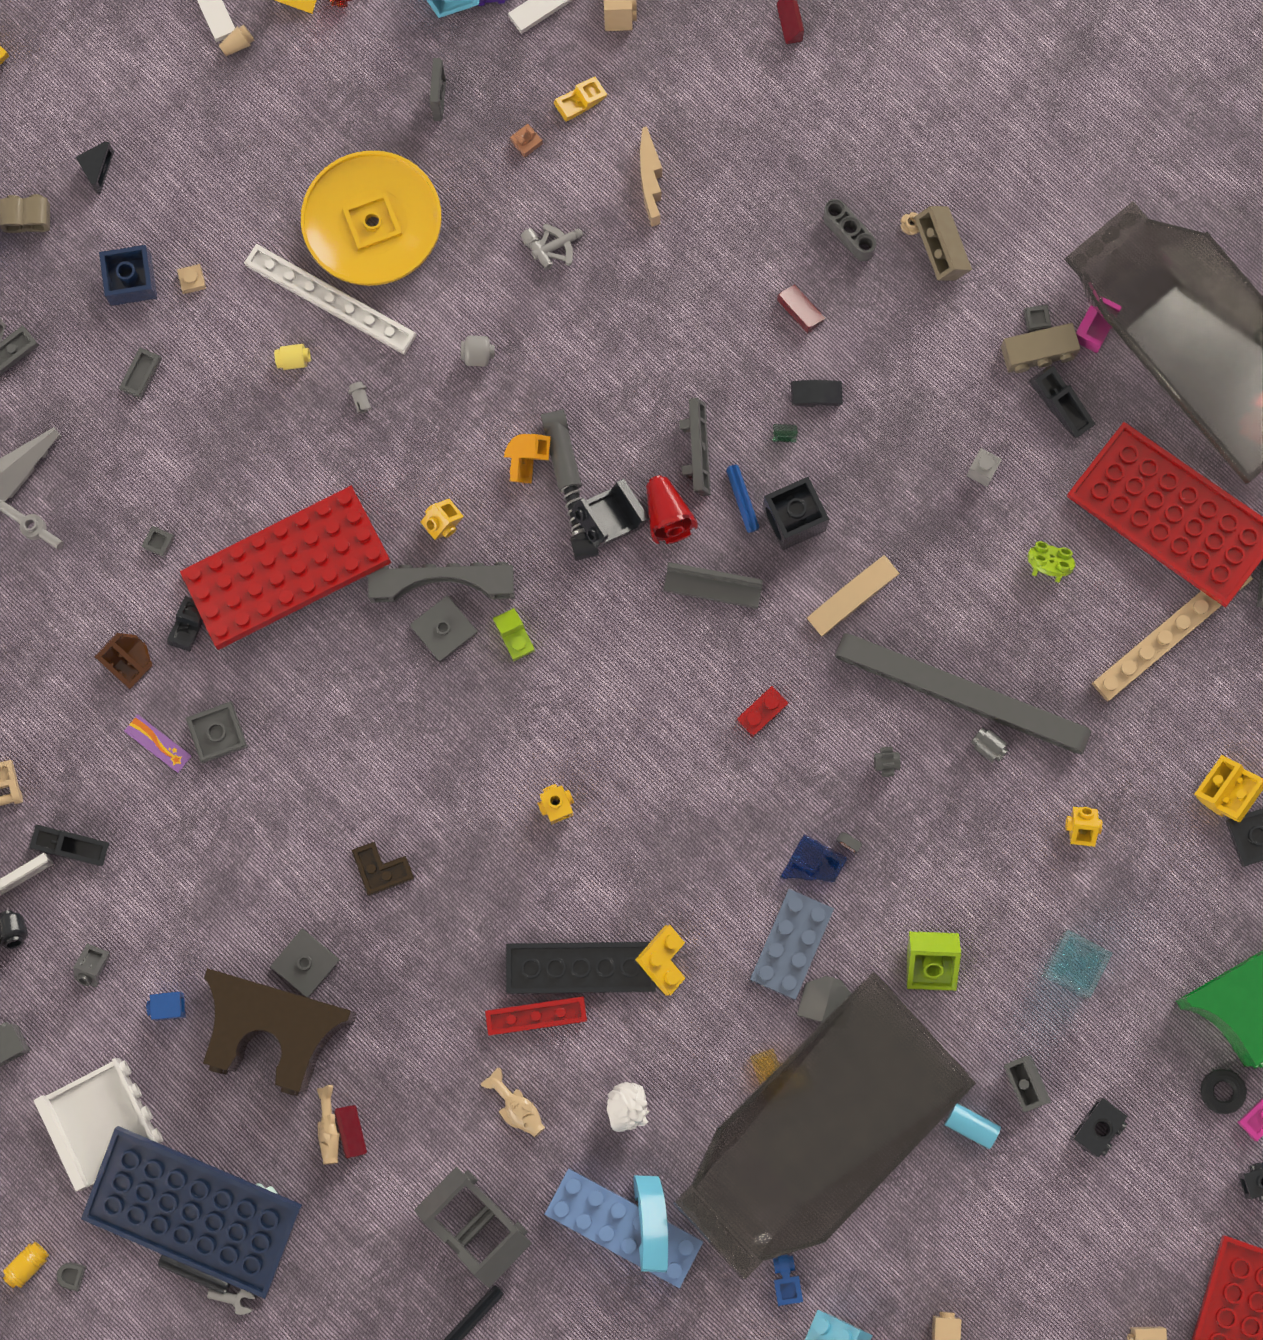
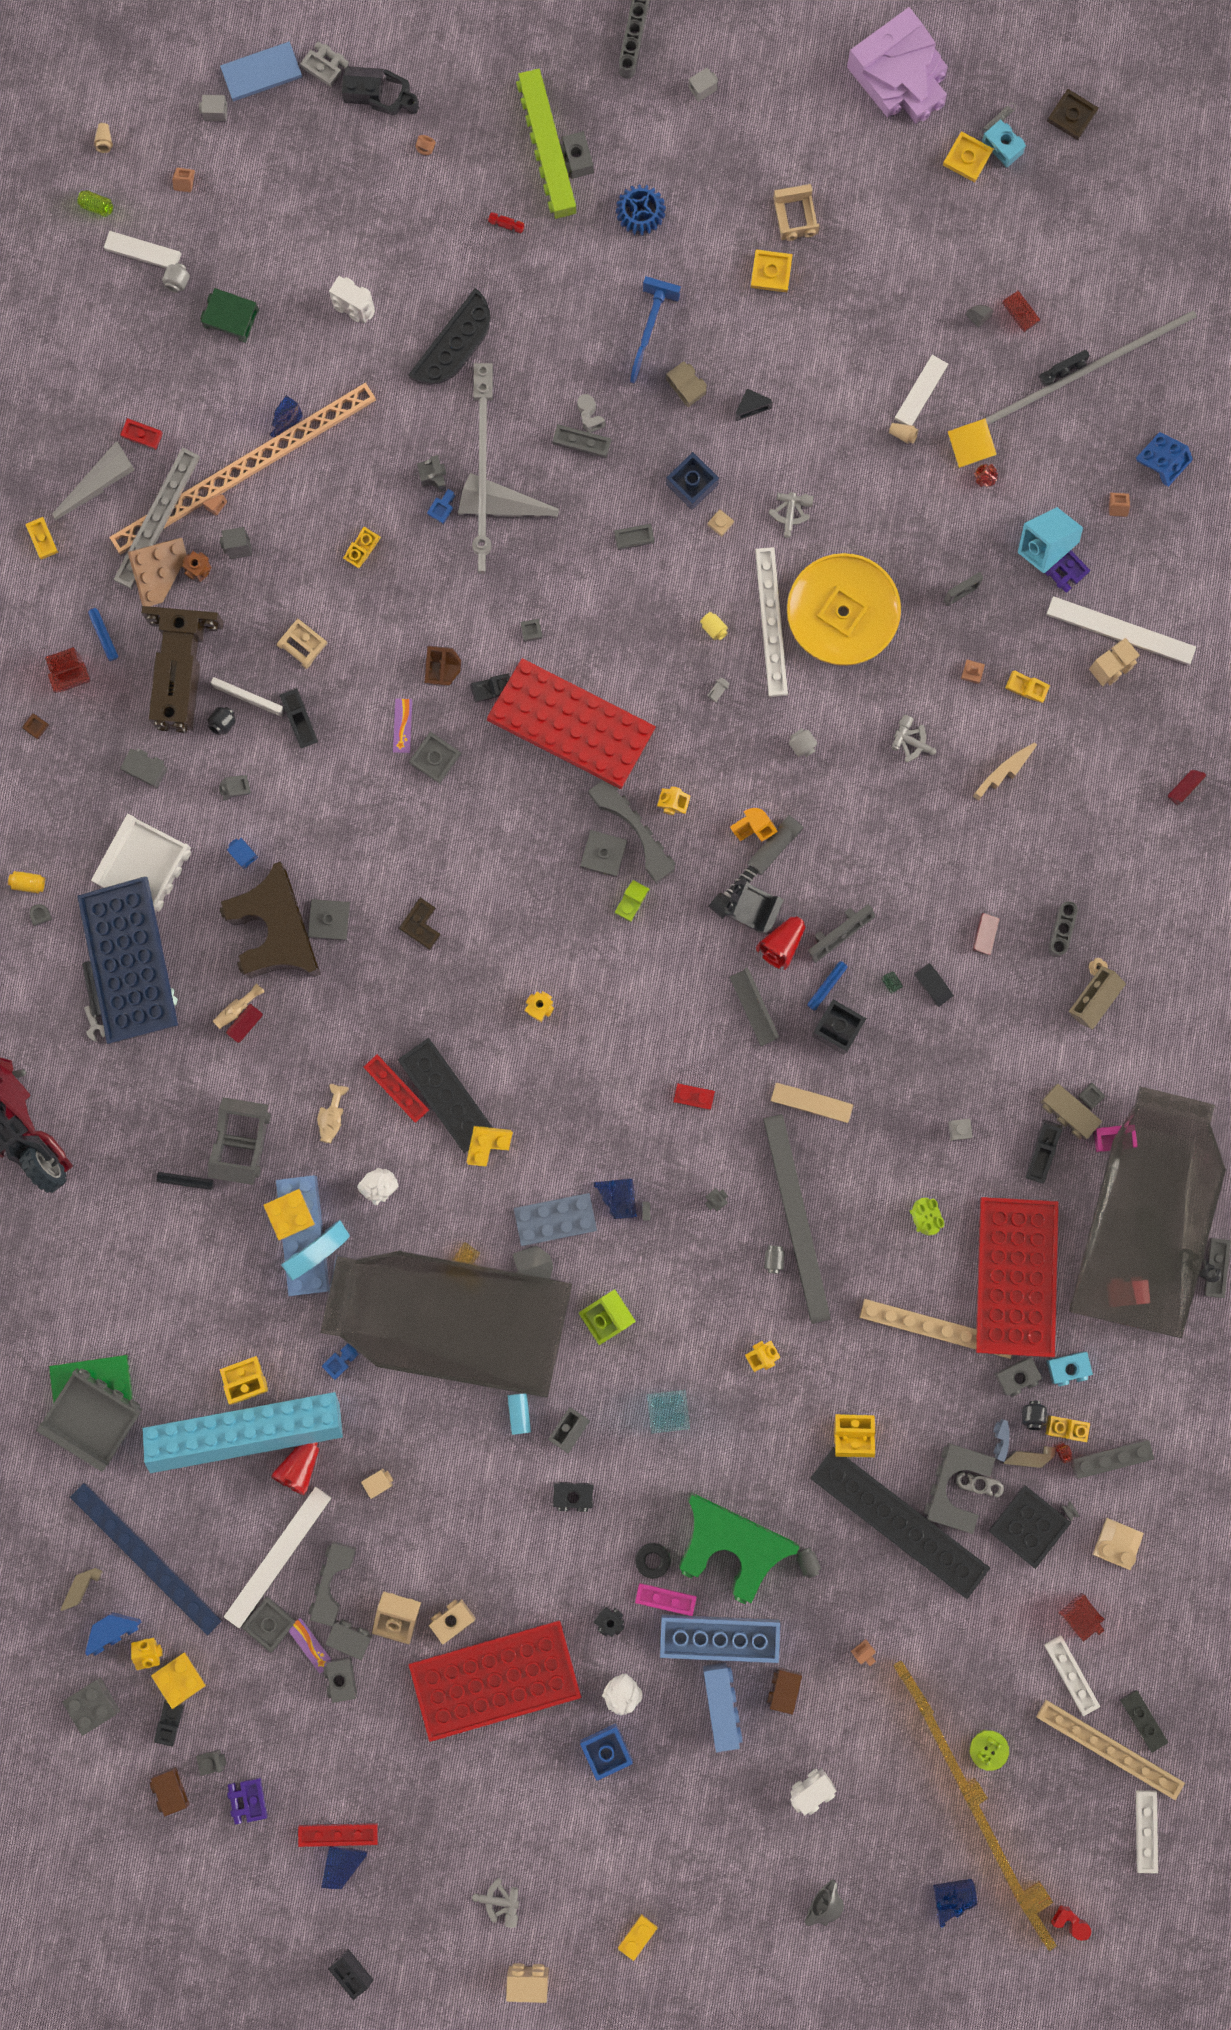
camera: 55 degrees right, 5 degrees up
none -> yellow plate [263,1189,315,1241]
none -> light grey piece [768,492,813,538]

